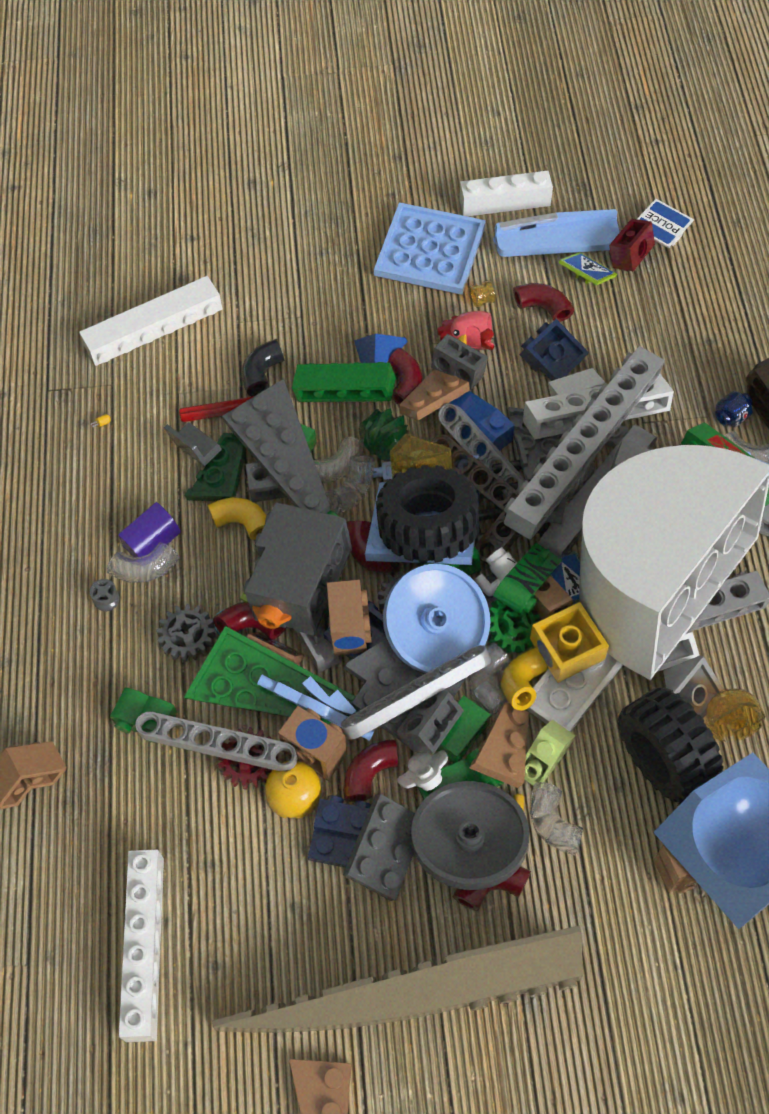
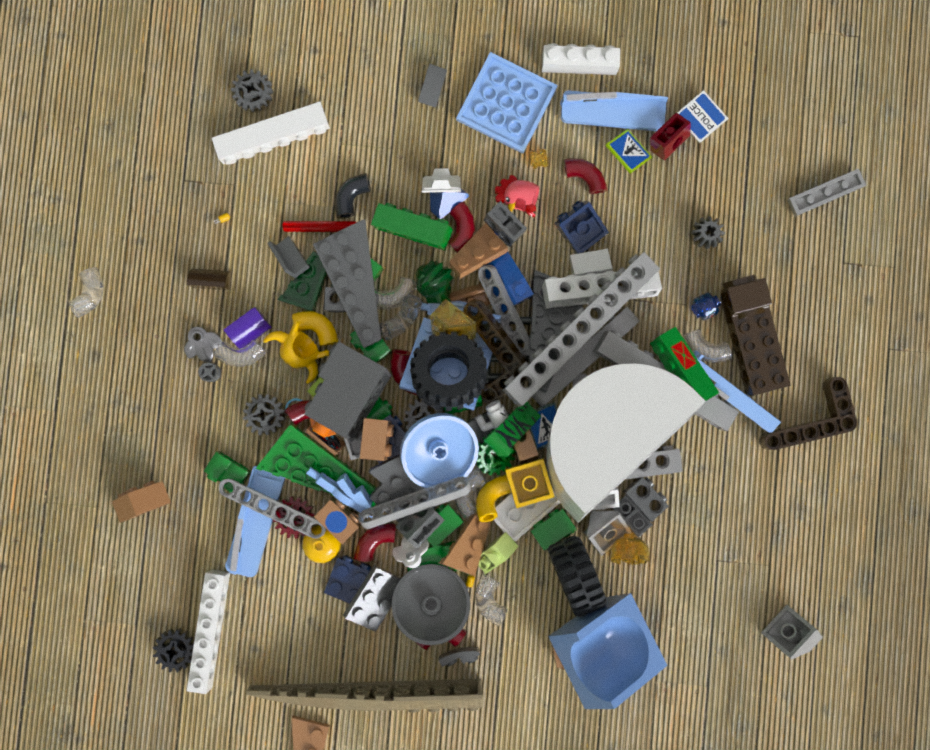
camera: 10 degrees right, 25 degrees up
none -> black gear [153,628,194,673]
none -> flat silver plate [184,327,223,363]
none -> dark brown brick [186,268,232,290]
none -> light blue piece [225,466,285,577]
none -> dark grey gear [231,69,274,112]
none -> yellow piece [263,320,330,384]
none -> dark grey slope [418,63,447,108]
none -> white piece [422,168,461,192]
none -> dark grey slope [438,647,480,667]
none -> green brick [531,509,578,552]
none -> dark grey slope [612,495,653,538]
none -> dark grey brick [623,477,669,522]
none -> dark grey gear [691,216,725,249]

